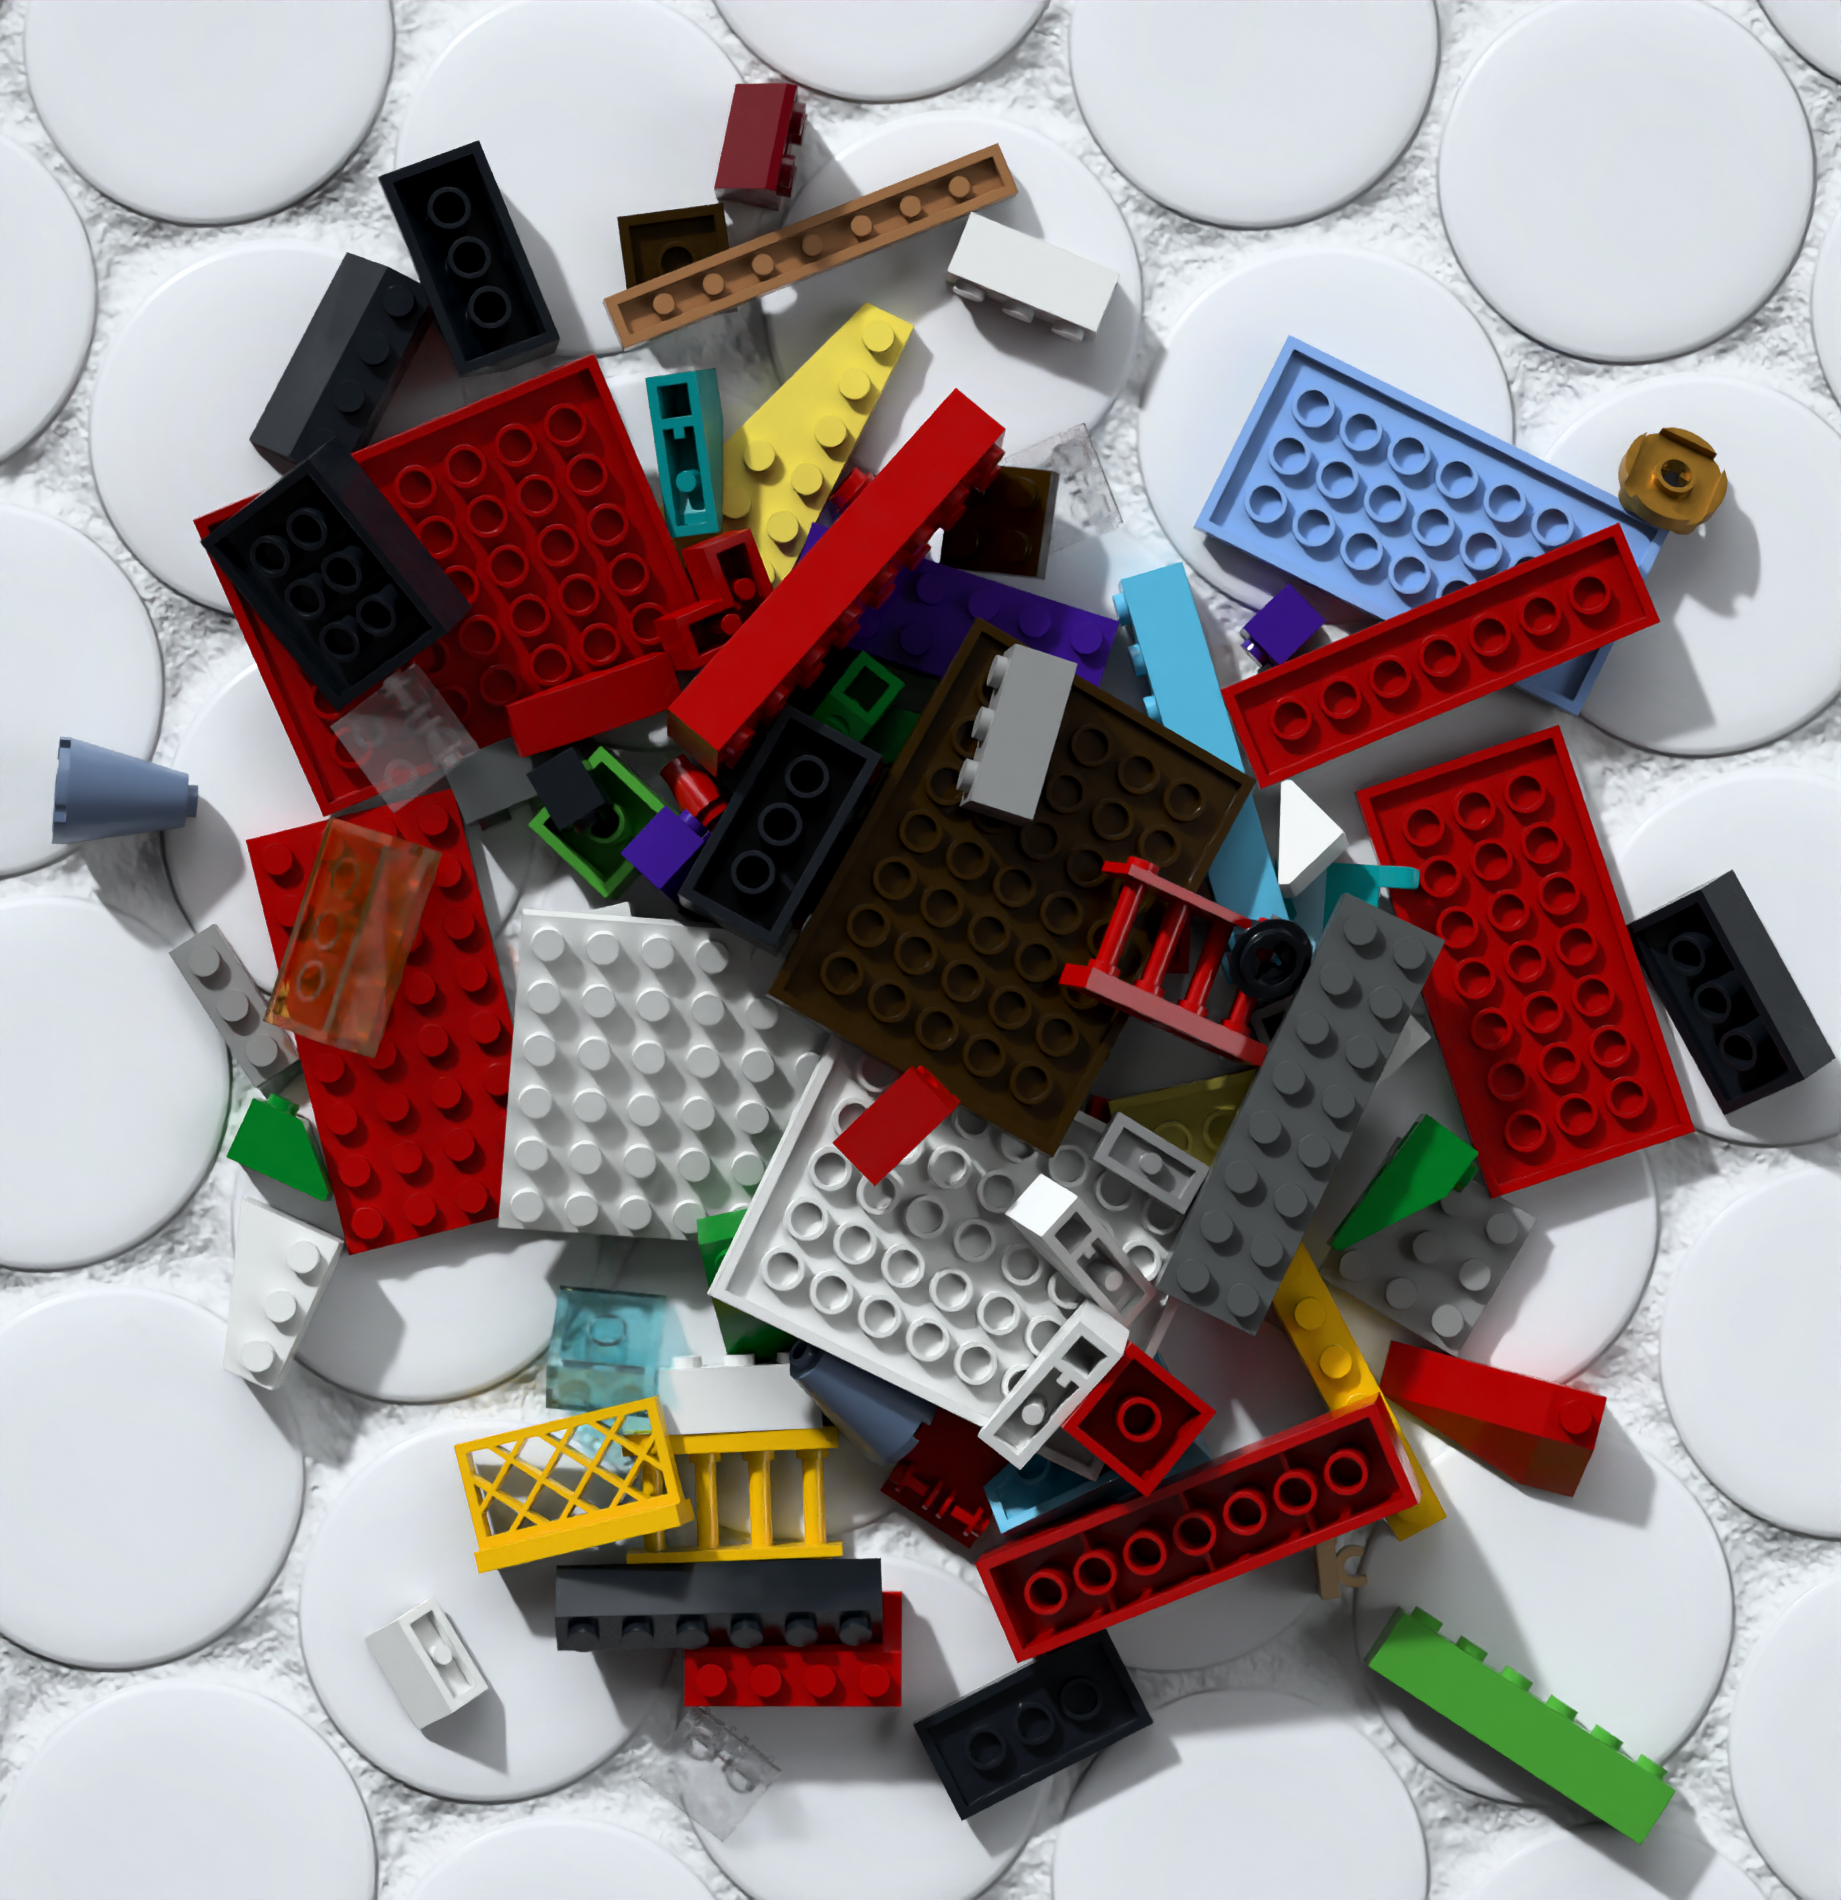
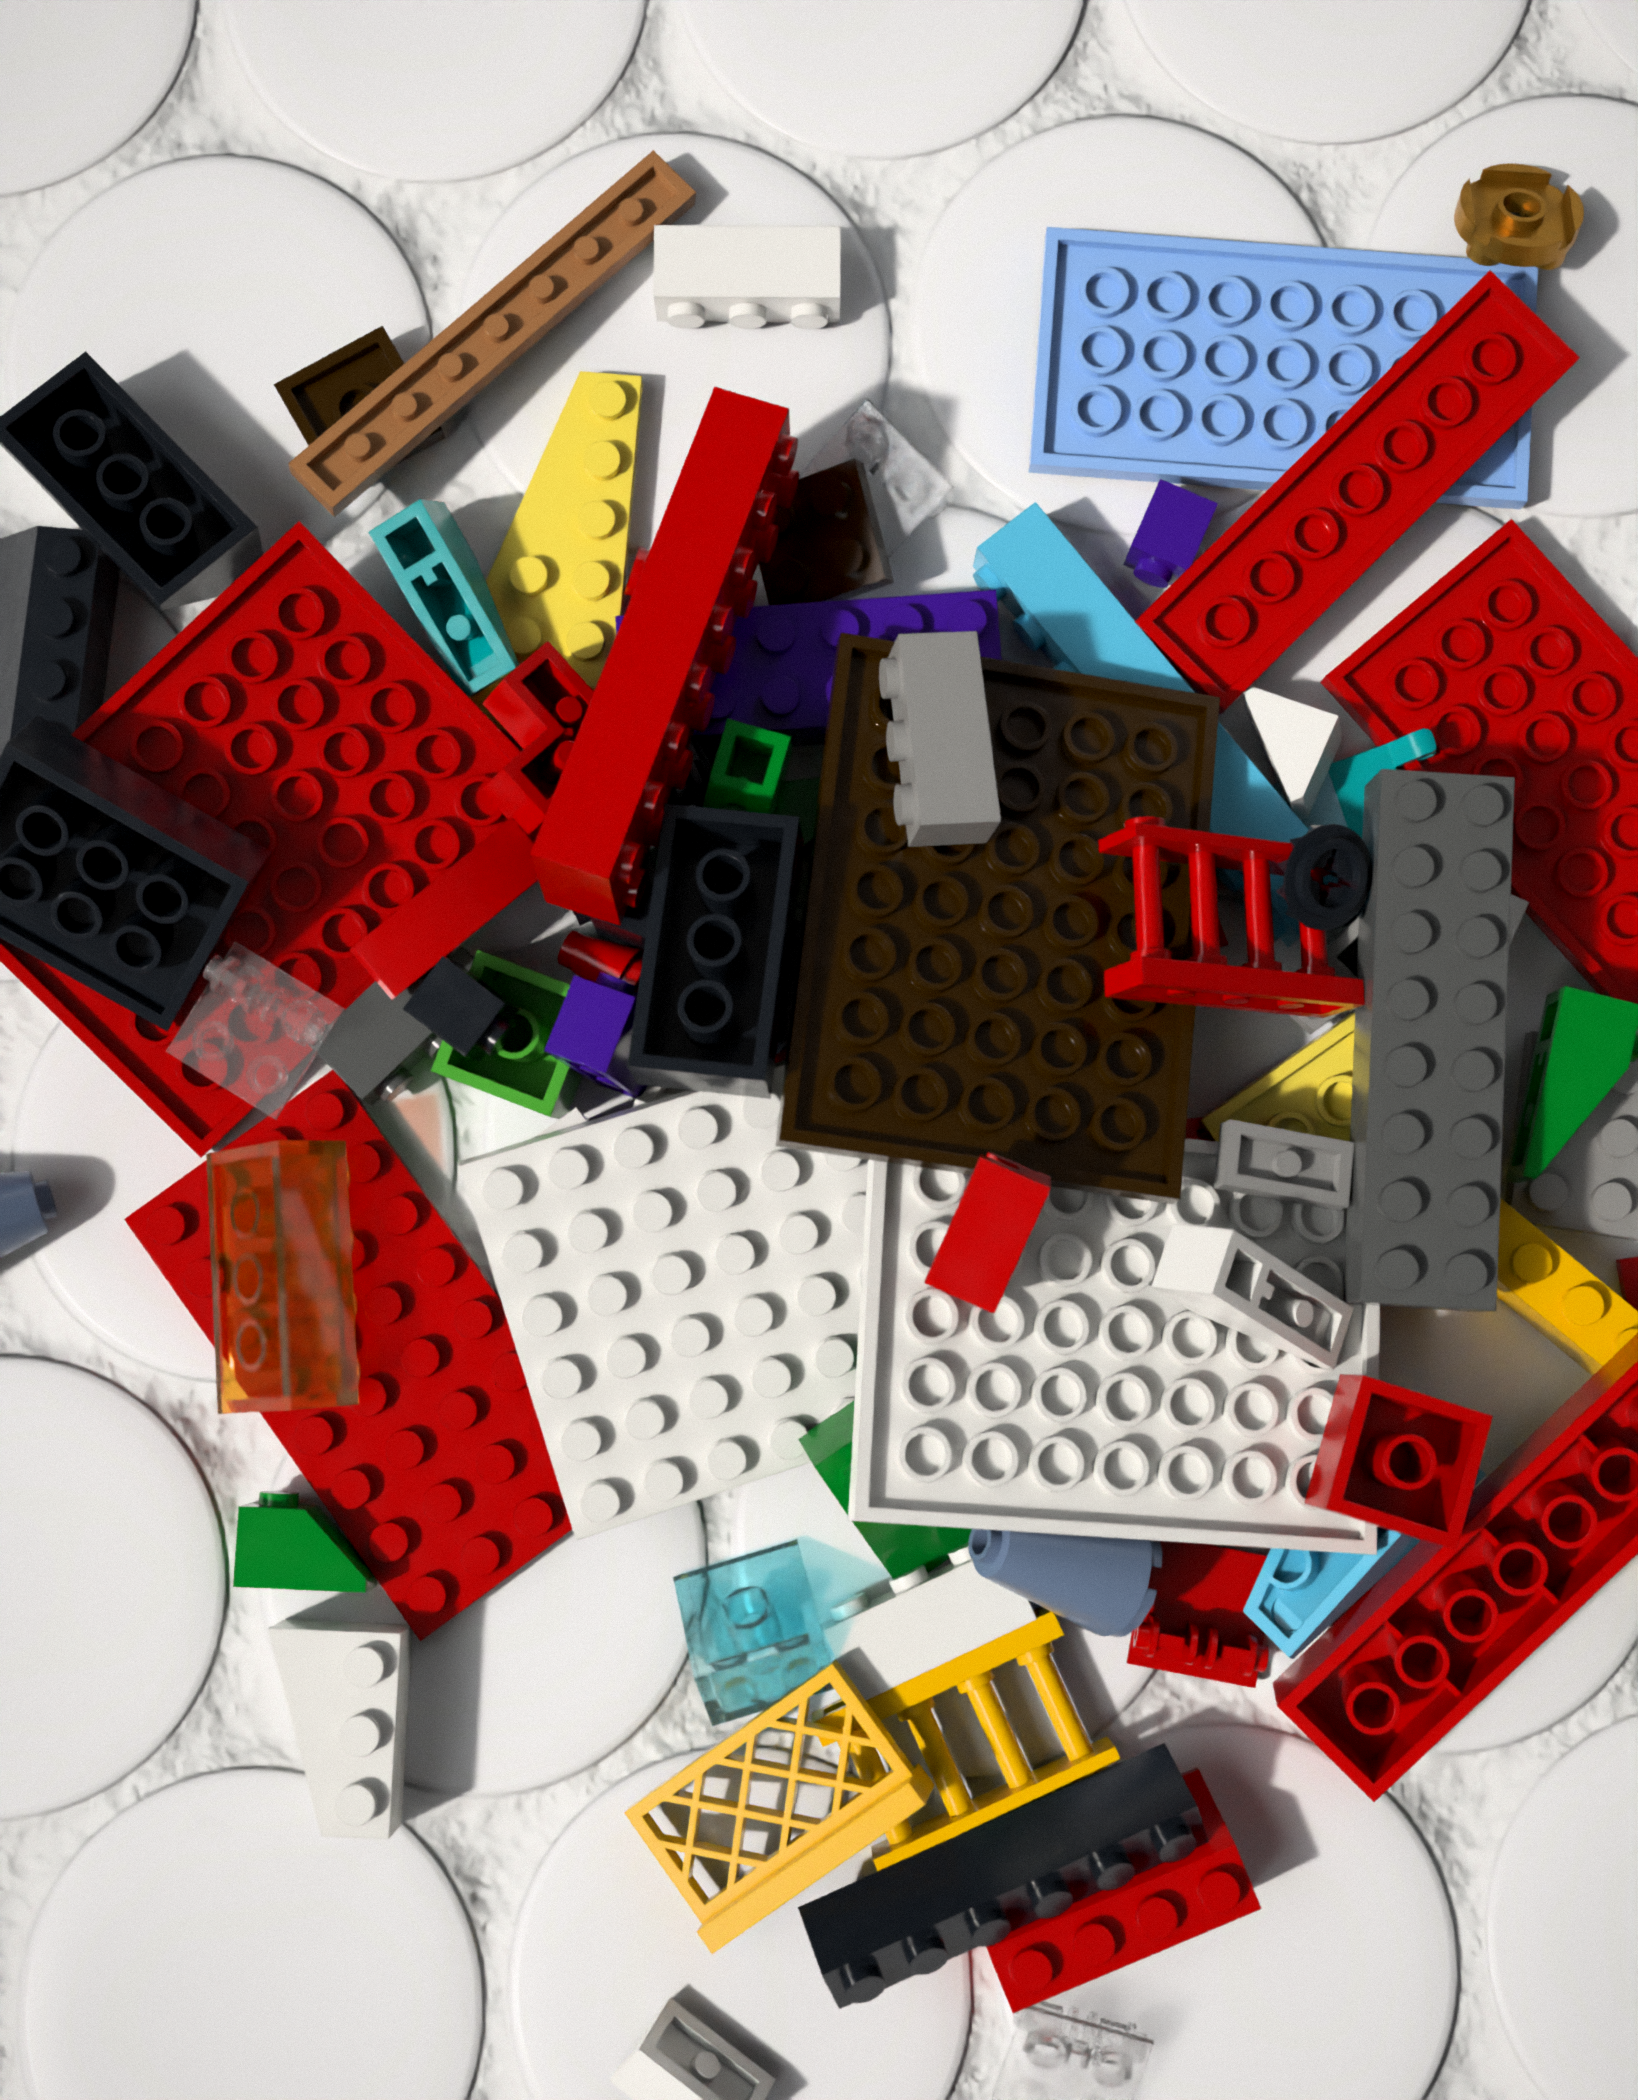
camera: 20 degrees left, 5 degrees down
light grey plate [169,924,300,1088] -> none
dark red slope [714,83,808,211] -> none
black plate [913,1629,1154,1821] -> none
white slope [978,1298,1130,1470] -> none

